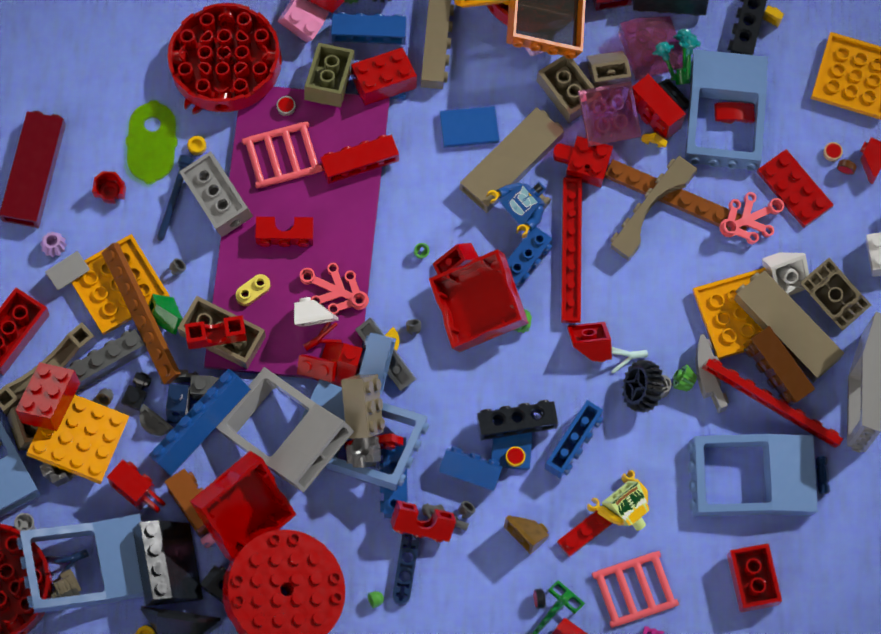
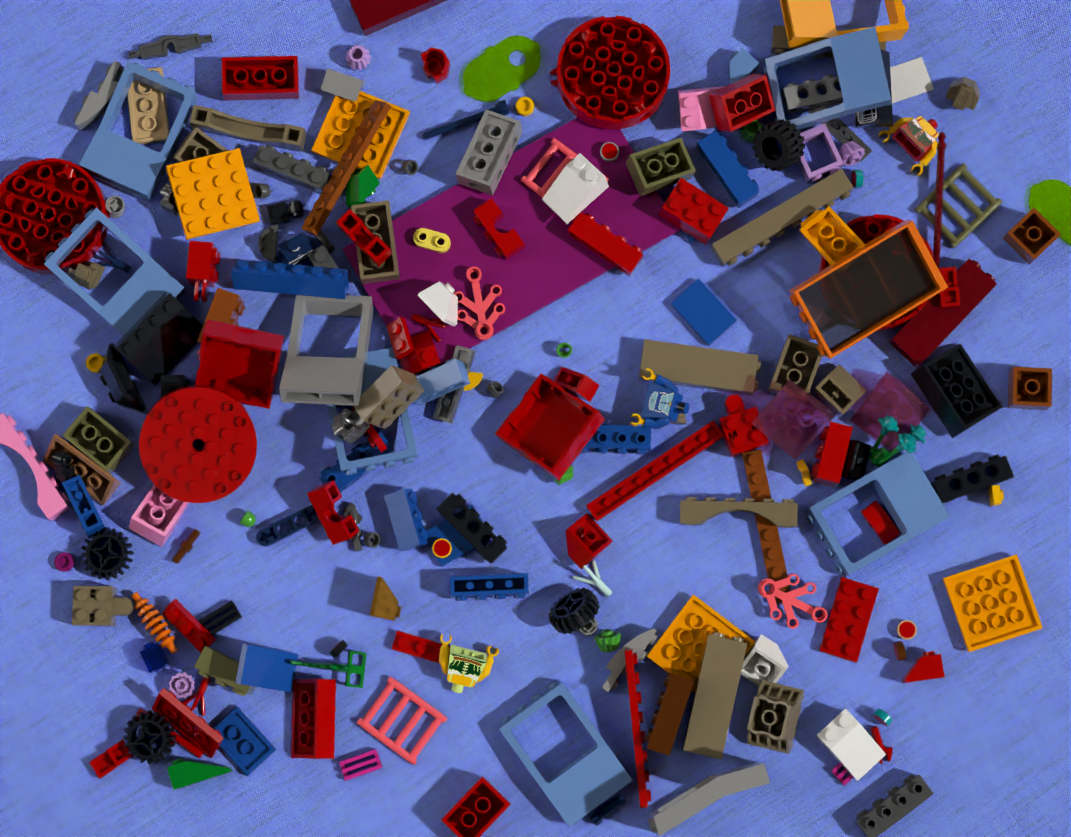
camera: 60 degrees right, 10 degrees up
red brick [15,362,80,431] -> none
none -> white slope [542,153,609,224]

